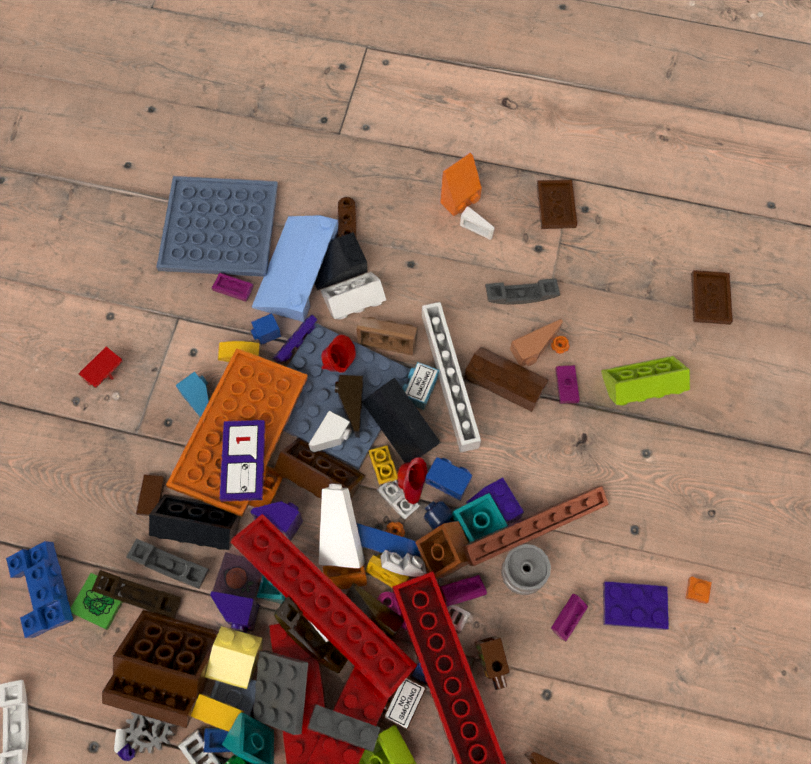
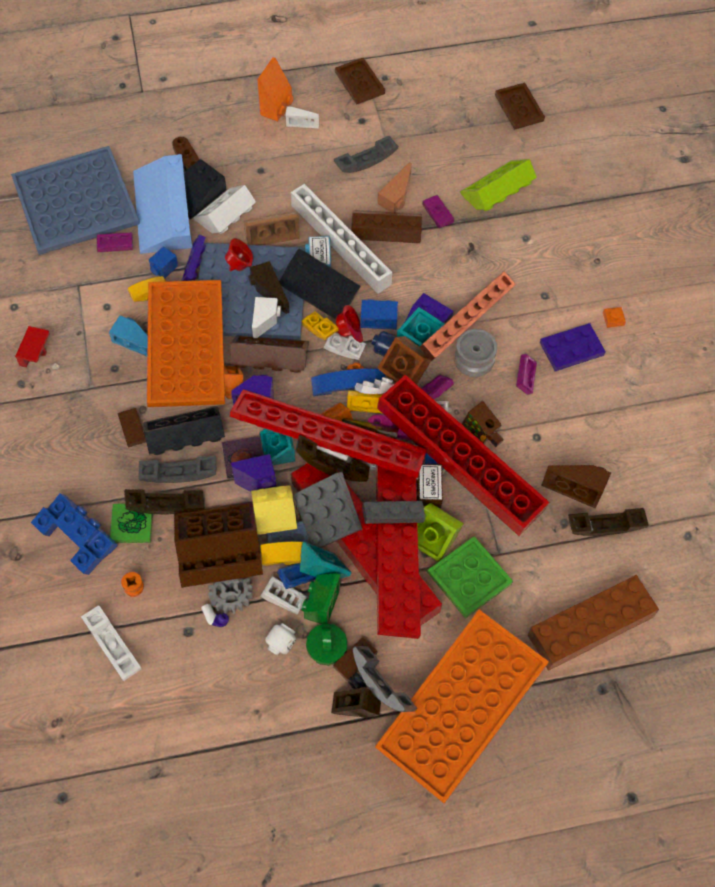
camera: 25 degrees left, 5 degrees down
tile [220,420,265,501] -> none
white slope [319,484,365,568] -> none
orange plate [551,336,570,354] -> none
none -> orange wheel [121,572,144,597]

